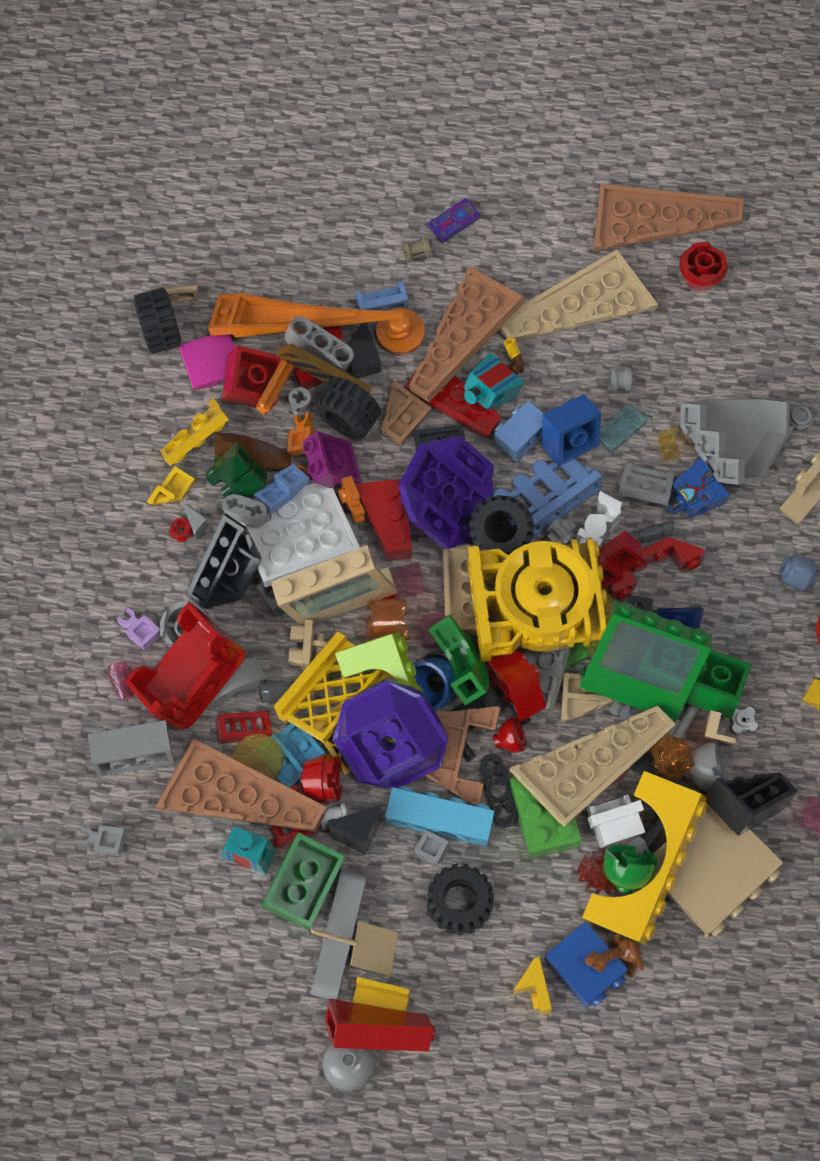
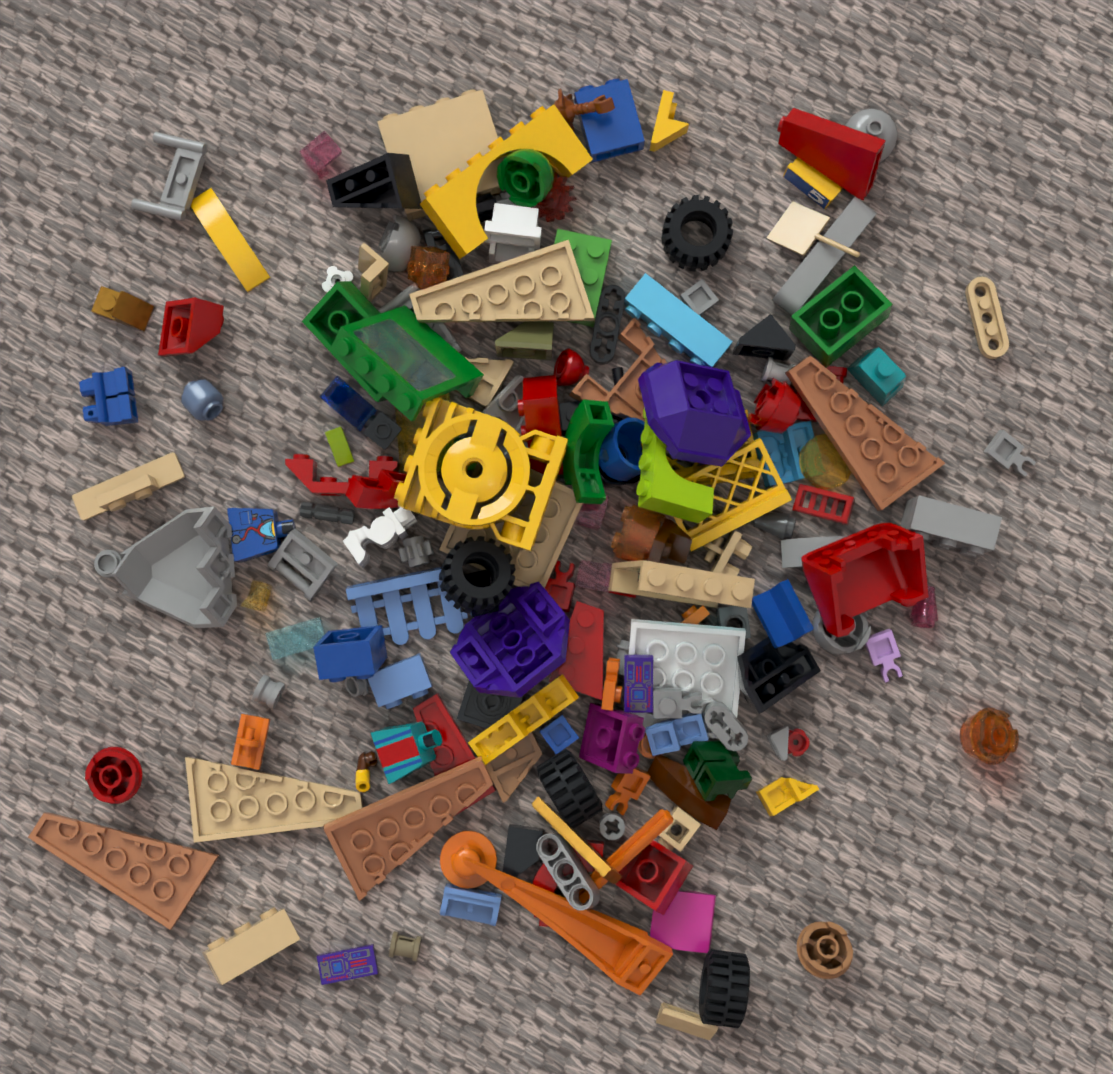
camera: 155 degrees left, 15 degrees up
yellow wing [160,397,229,466] -> none
none -> tan wedge [202,907,300,985]
none -> orange hips [231,714,271,770]
none -> lime piece [325,426,354,467]
none -> yellow slope [468,674,579,765]
none -> olive slope [495,321,554,361]
none -> blue panel [539,714,579,754]
none -> red plate [545,560,576,612]
none -> dark purple tile [624,655,653,713]
none -> reddish brown slope [648,518,692,563]
none -> light grey plate [653,688,702,719]
none -> tan brick [658,805,701,852]
none -> blue panel [752,579,814,649]
none -> medium nougat cone [797,922,853,979]
none -> clear orange cone [960,708,1019,765]
none -> tan plate [965,277,1009,359]

